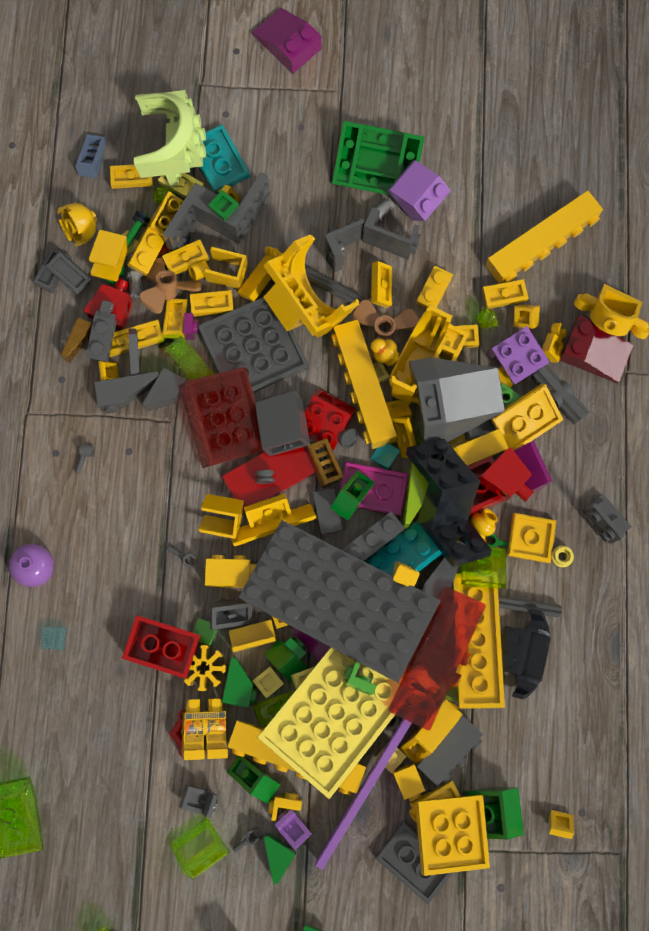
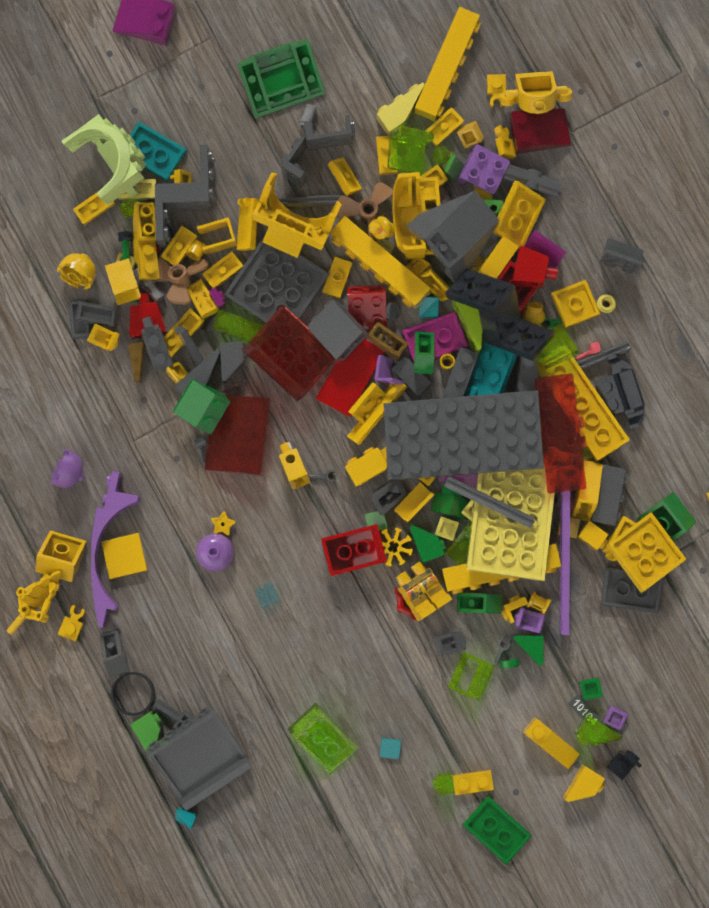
camera: 30 degrees left, 5 degrees up
sand blue slope [75,134,107,178] -> none
yellow piece [198,494,244,539] -> none
green plate [208,190,239,222] -> none
dark grey bush [255,470,275,484] -> none
bright green bracket [343,662,376,696] -> none
medium lavender slope [388,160,451,221] -> none
yellow slope [393,561,420,587] -> none
none -> yellow bracket [87,324,120,351]
none -> green slope [173,379,230,434]
none -> clear red slope [205,395,271,477]
none -> yellow plate [211,511,236,536]
none -> yellow torso [279,442,311,490]
none -> yellow plate [322,257,353,299]
none -> medium lavender bracket [375,355,404,384]
none -> light yellow slope [376,82,425,136]
none -> teal slope [379,737,401,759]
none -> clear neon green bracket [387,125,434,175]
none -> yellow hose [439,354,455,371]
none -> bright green slope [444,155,464,181]
none -> dark grey axle [444,477,535,528]
none -> yellow plate [486,74,506,108]
none -> green tile [499,658,520,669]
none -> yellow bush [526,591,551,614]
none -> coral hand [576,342,601,361]

